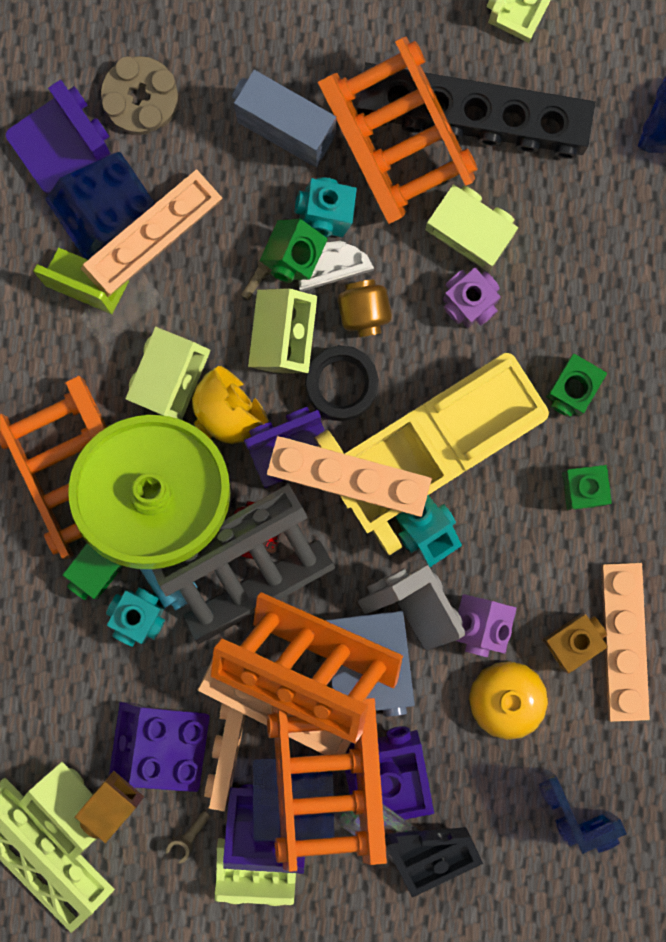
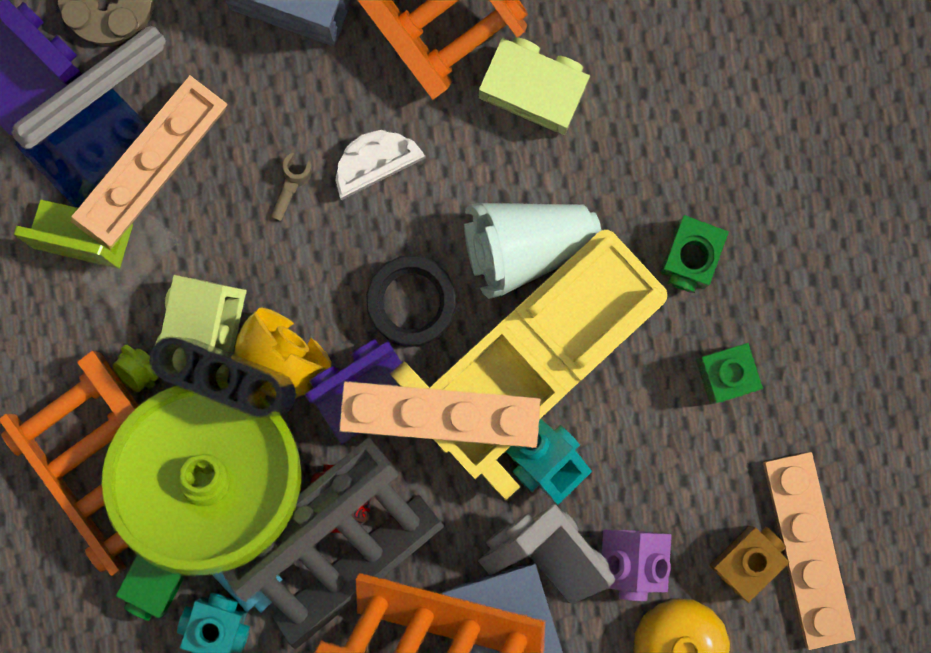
camera: 10 degrees left, 0 degrees up
yellowish green brick [248,288,317,373] -> none
green brick [259,219,328,283] -> none
teal brick [294,177,357,238] -> none
pearl gold head [337,279,392,338] -> none
medium lavender brick [443,268,501,328] -> none
none -> light grey axle [12,26,166,149]
none -> lime plate [112,345,159,392]
none -> black beam [150,337,296,417]
none -> light aqua cone [464,203,601,299]

